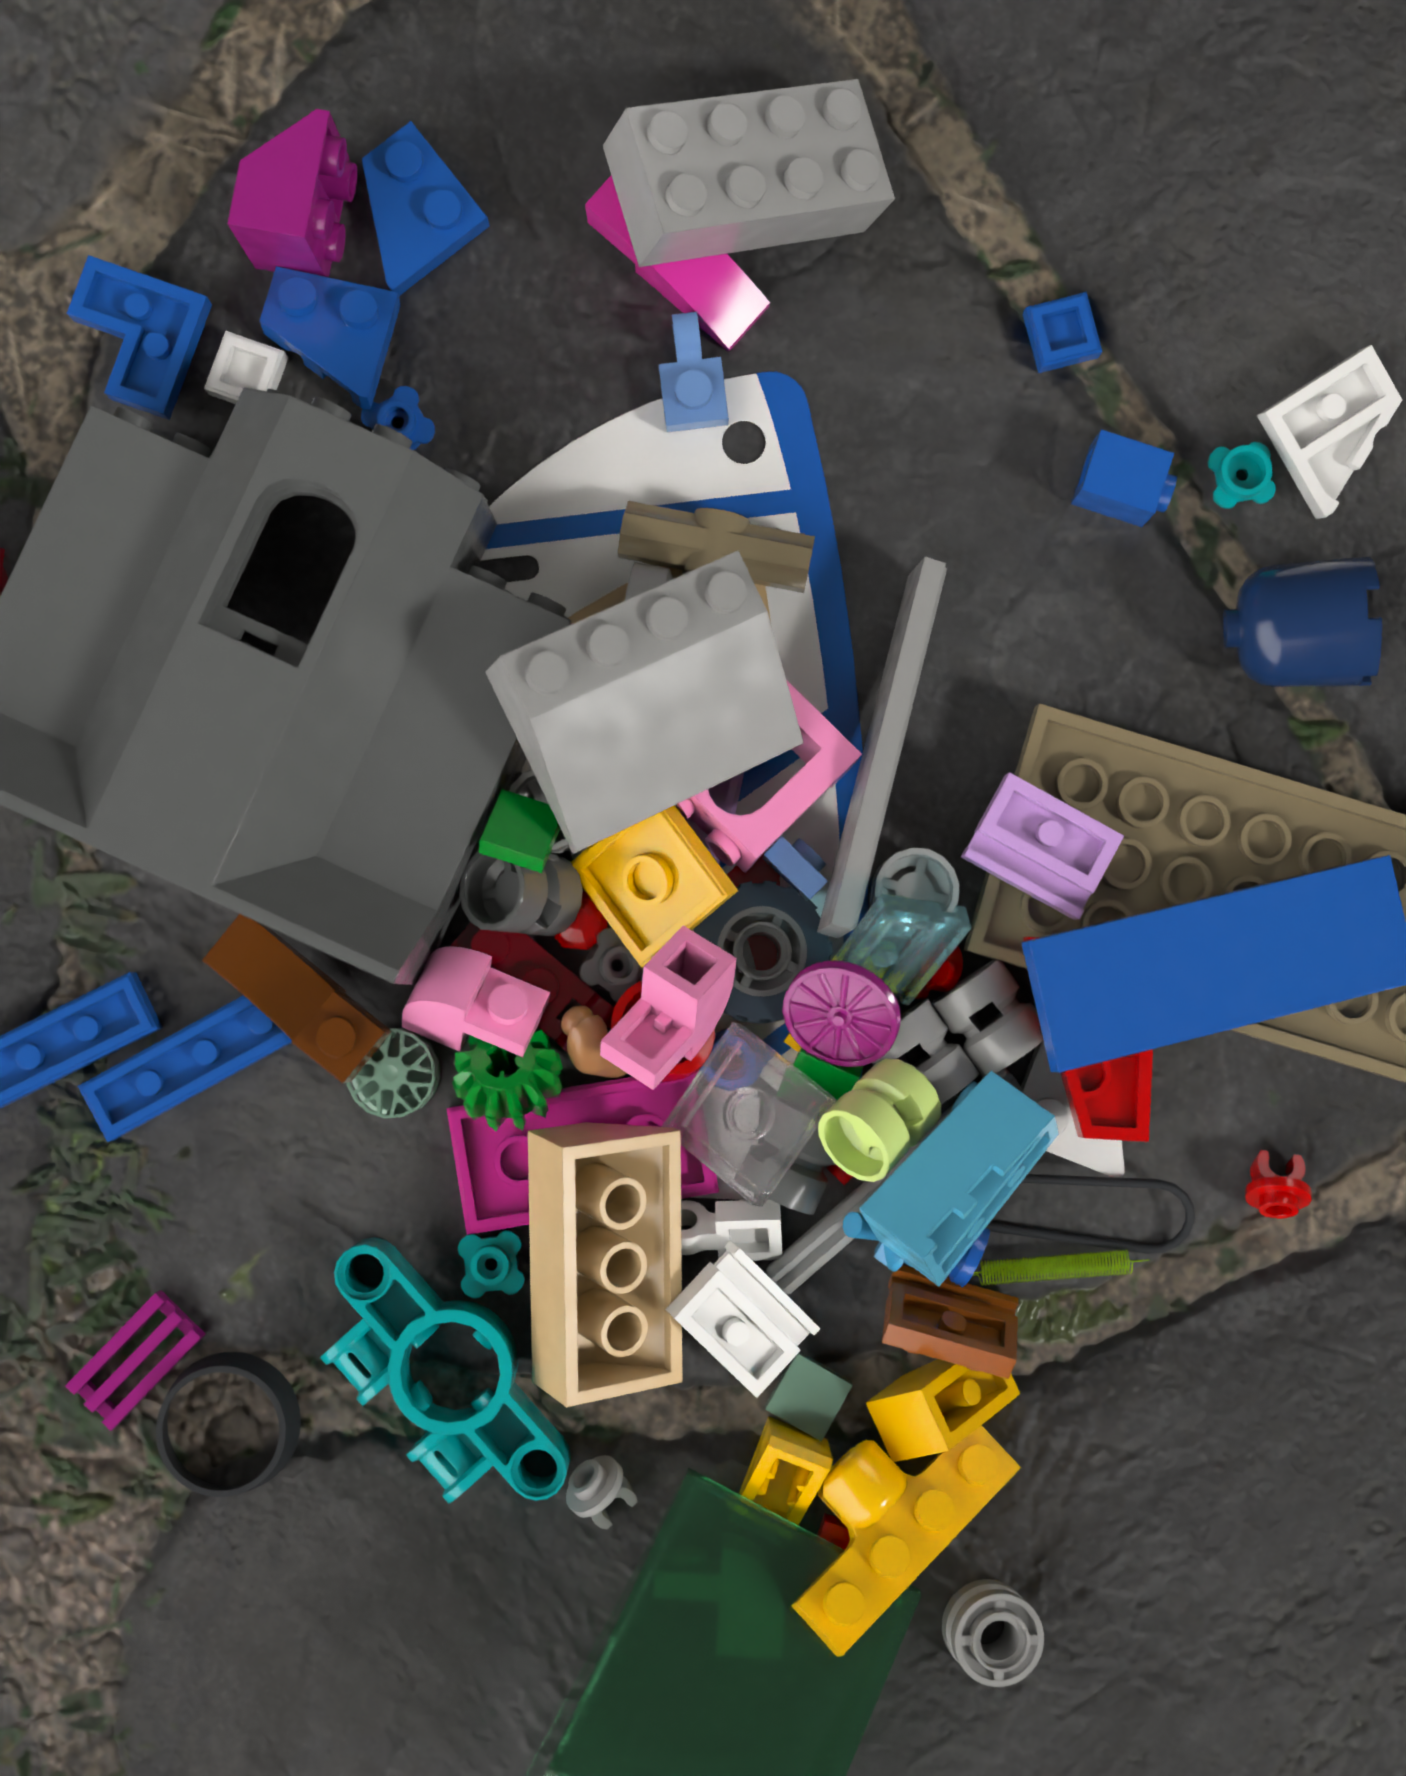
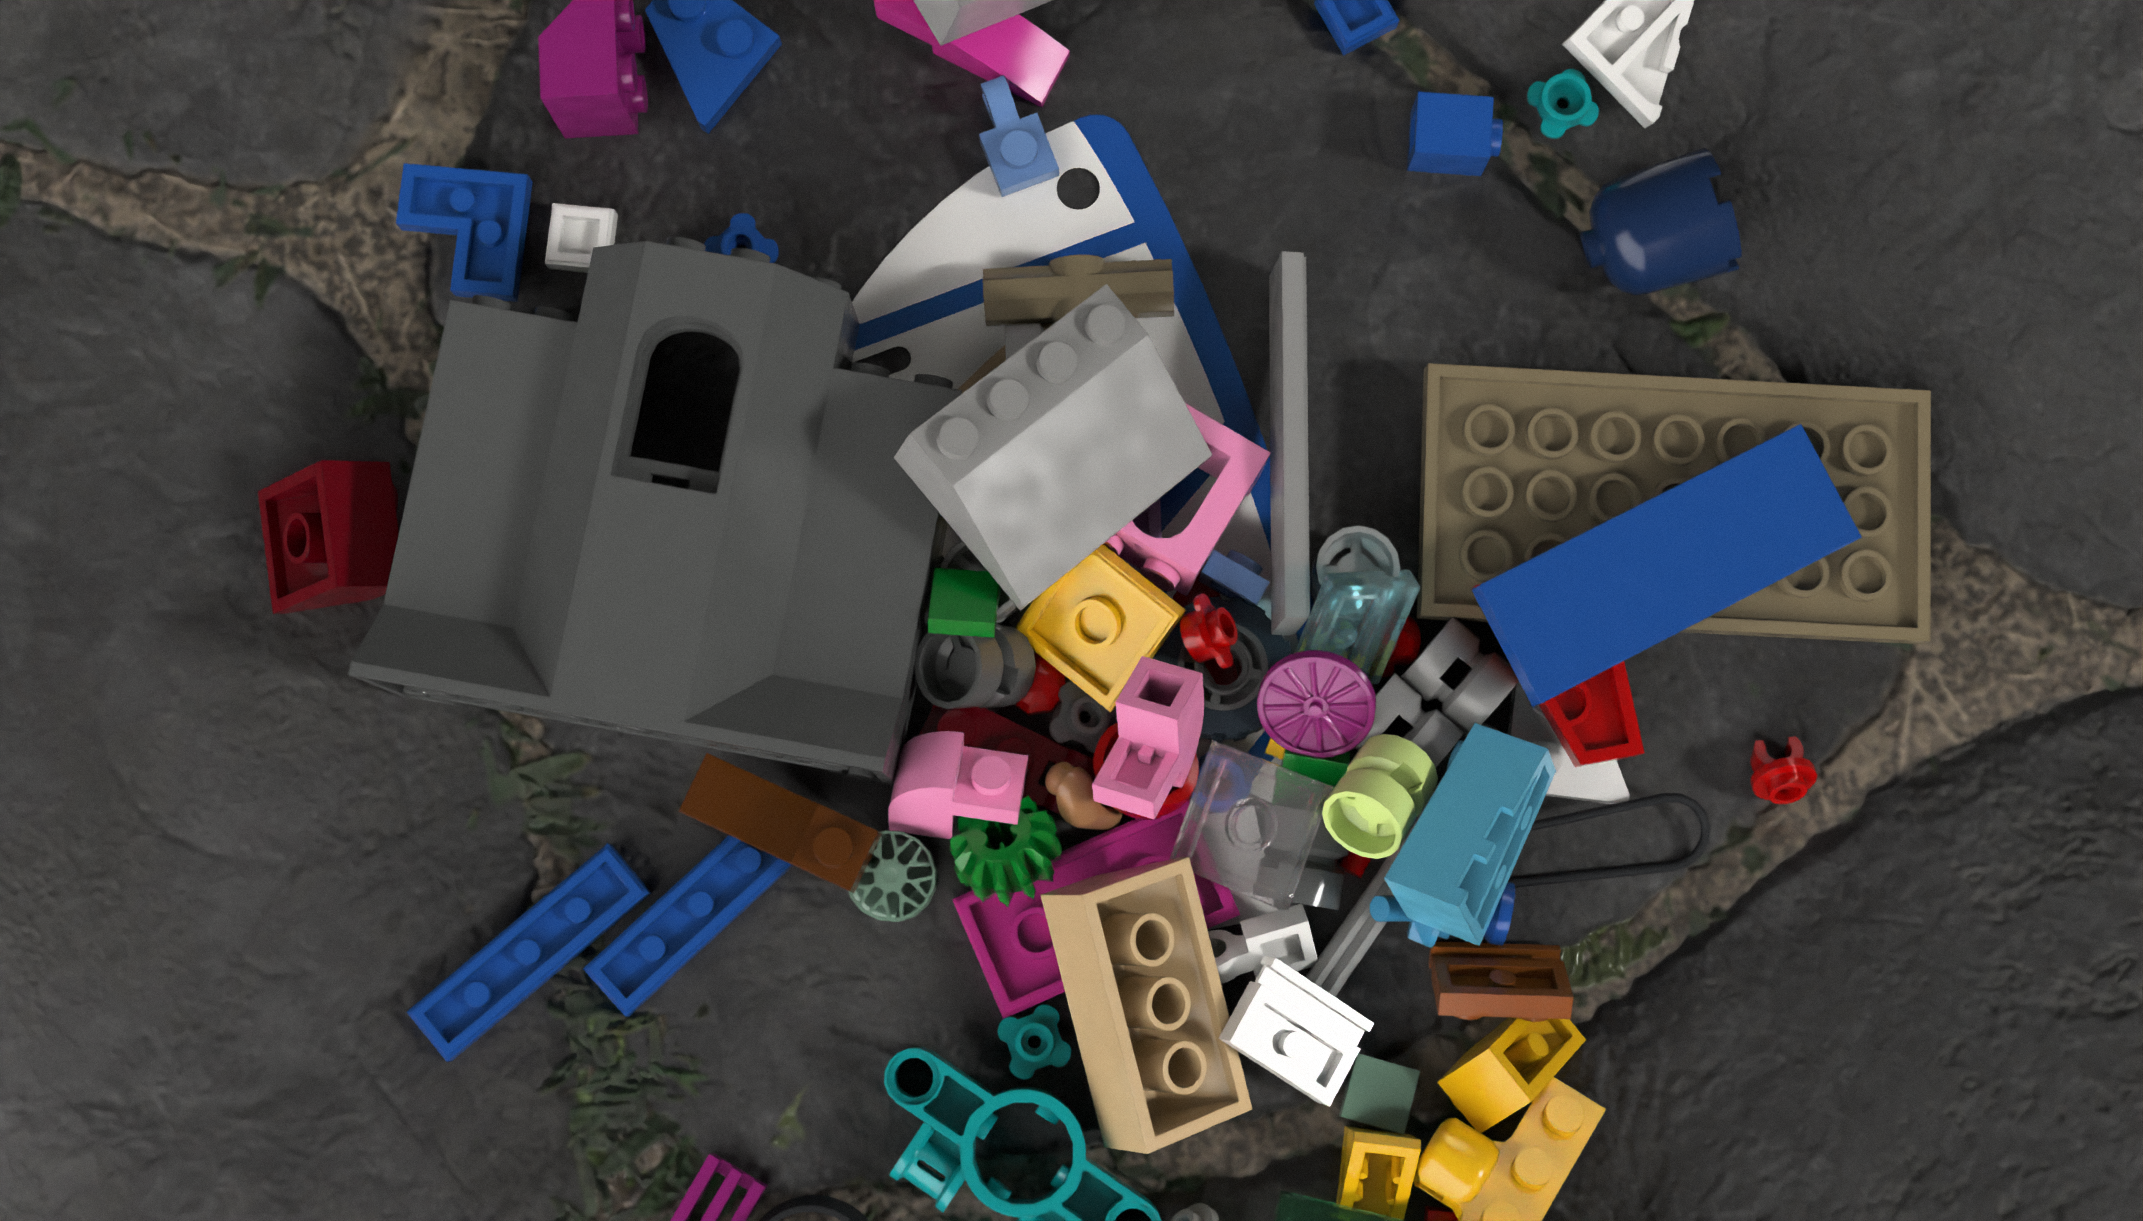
camera: 15 degrees left, 5 degrees down
blue wing [260,266,400,410] -> none
lavender plate [961,773,1124,920] -> none
lime piece [972,1249,1149,1286] -> none
none -> red plate [1180,593,1238,669]

